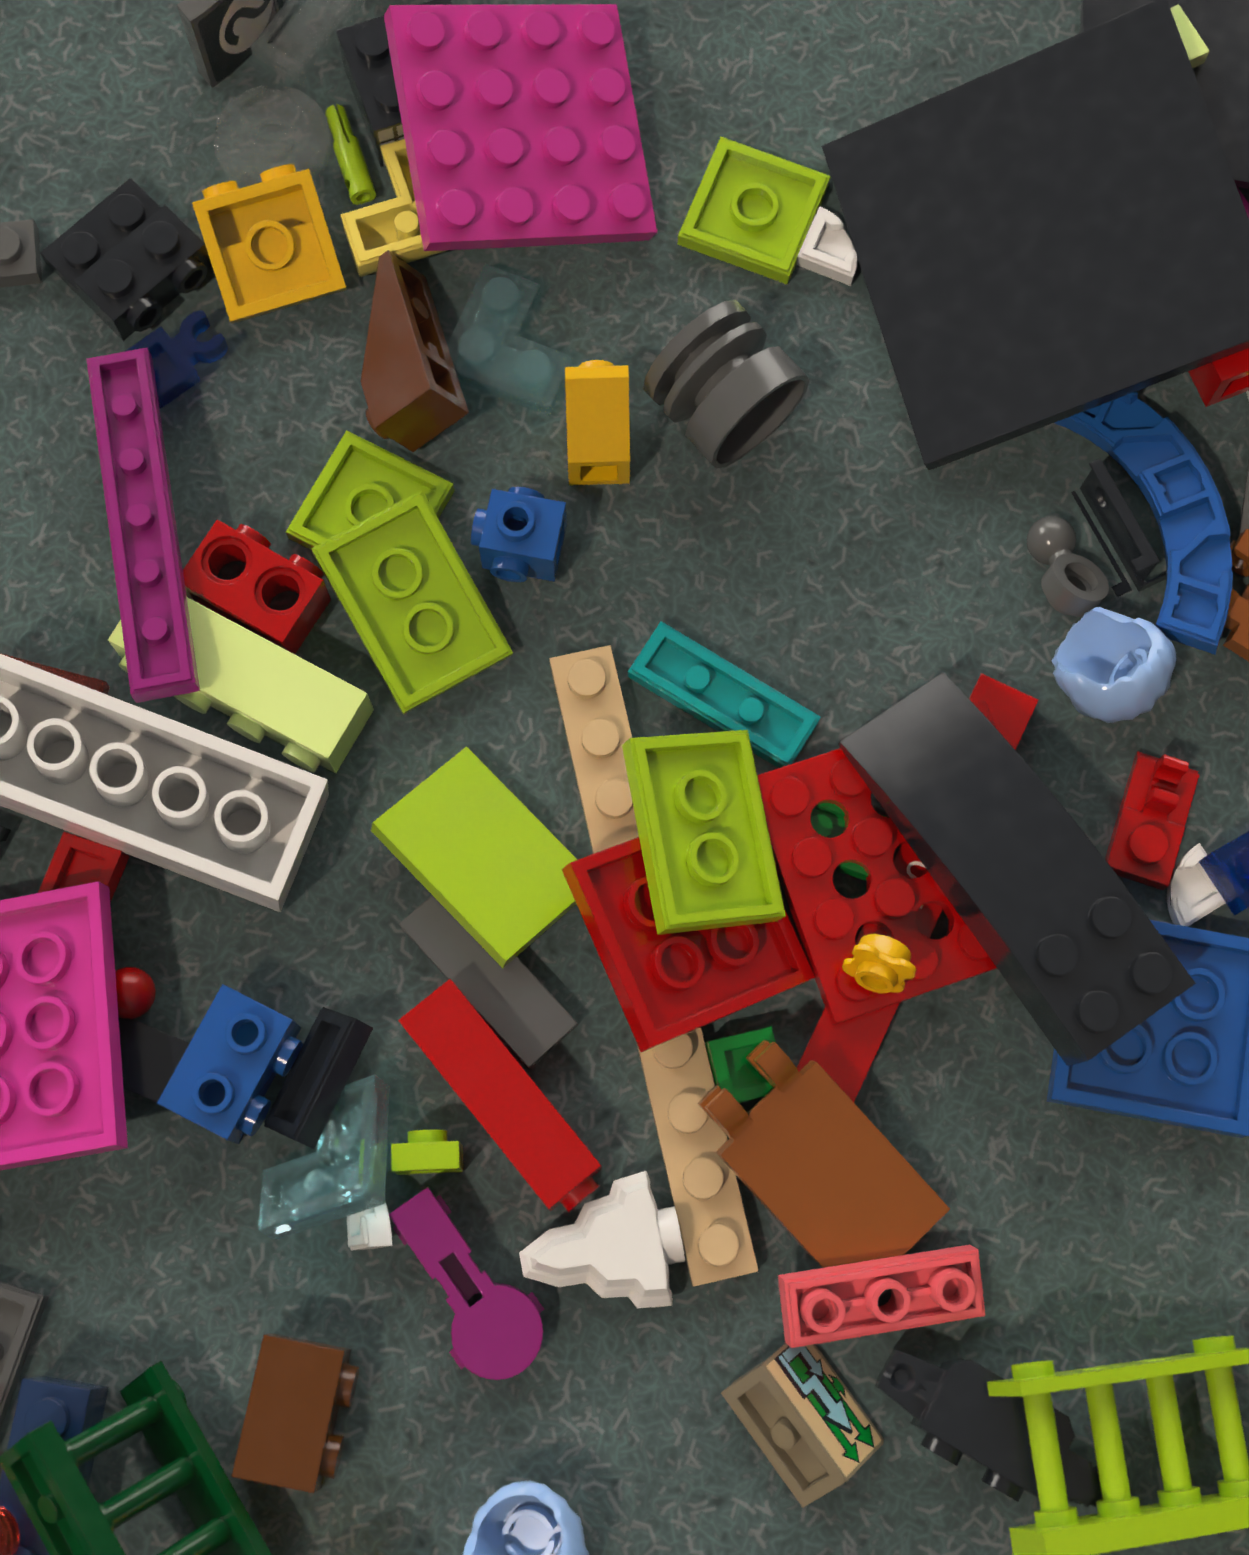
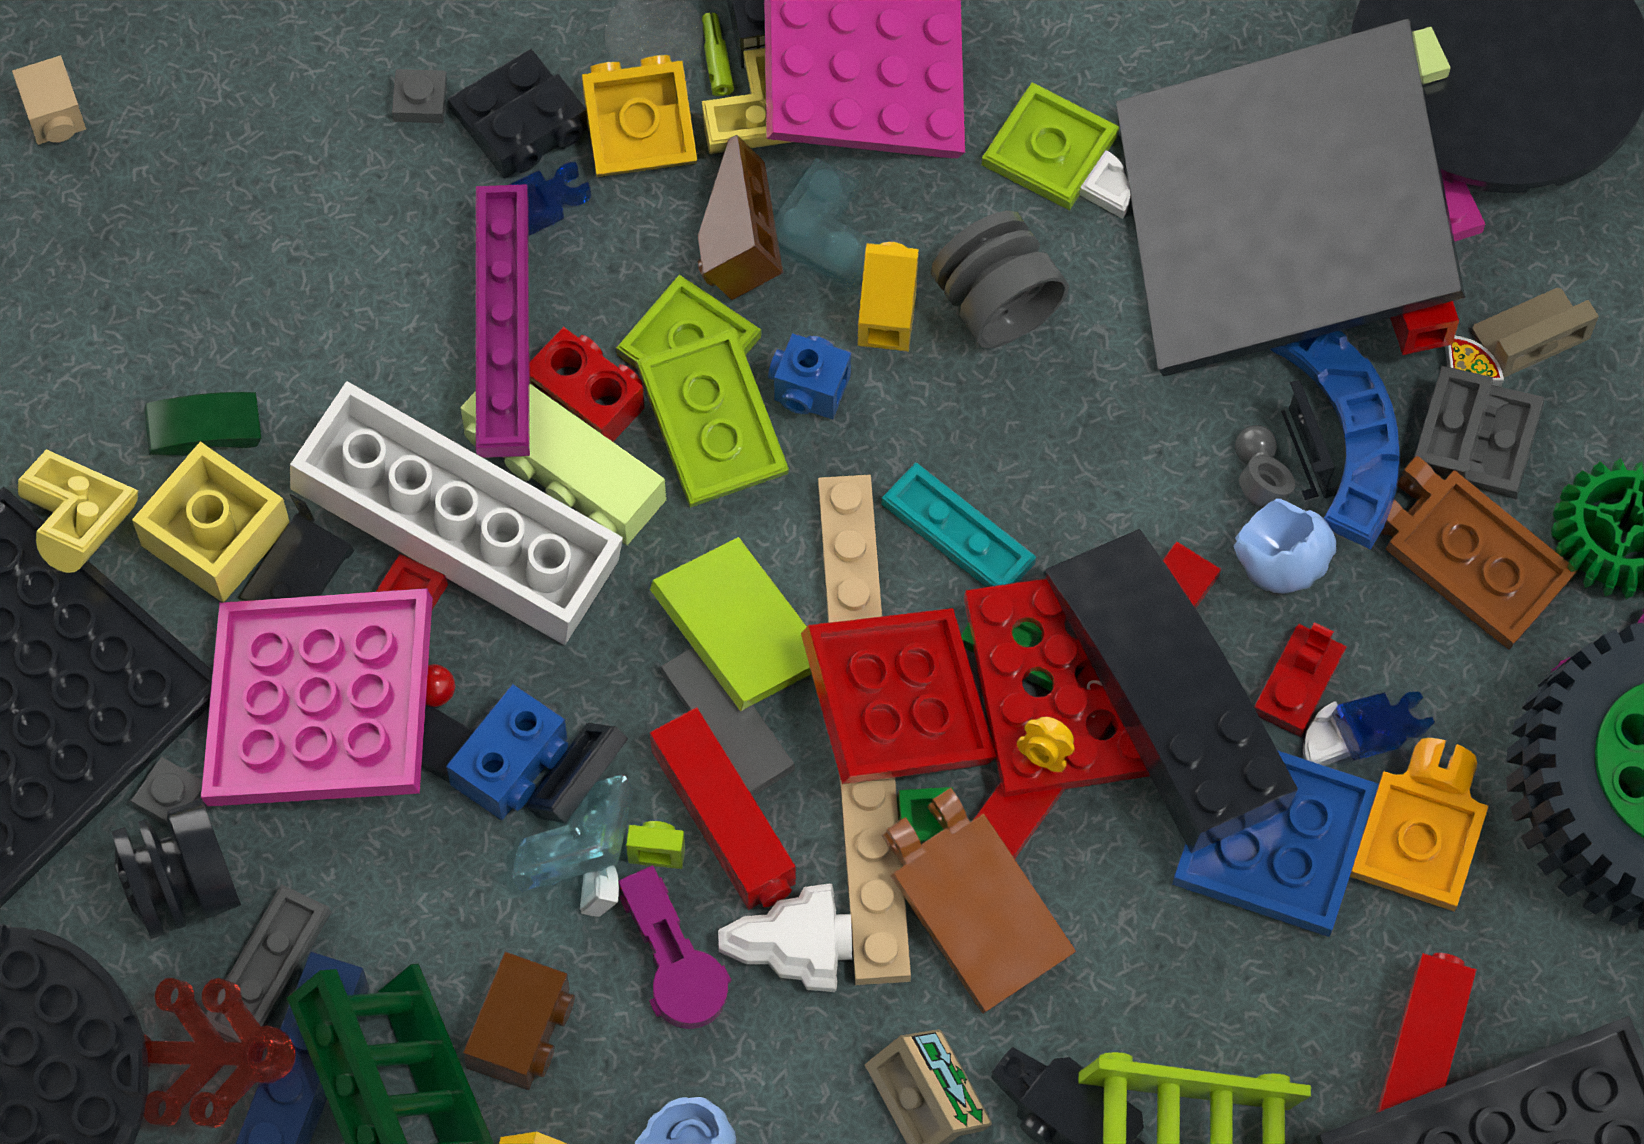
camera: 10 degrees right, 10 degrees down
lime tile [622,730,786,935] -> none
coral tile [778,1245,985,1348] -> none

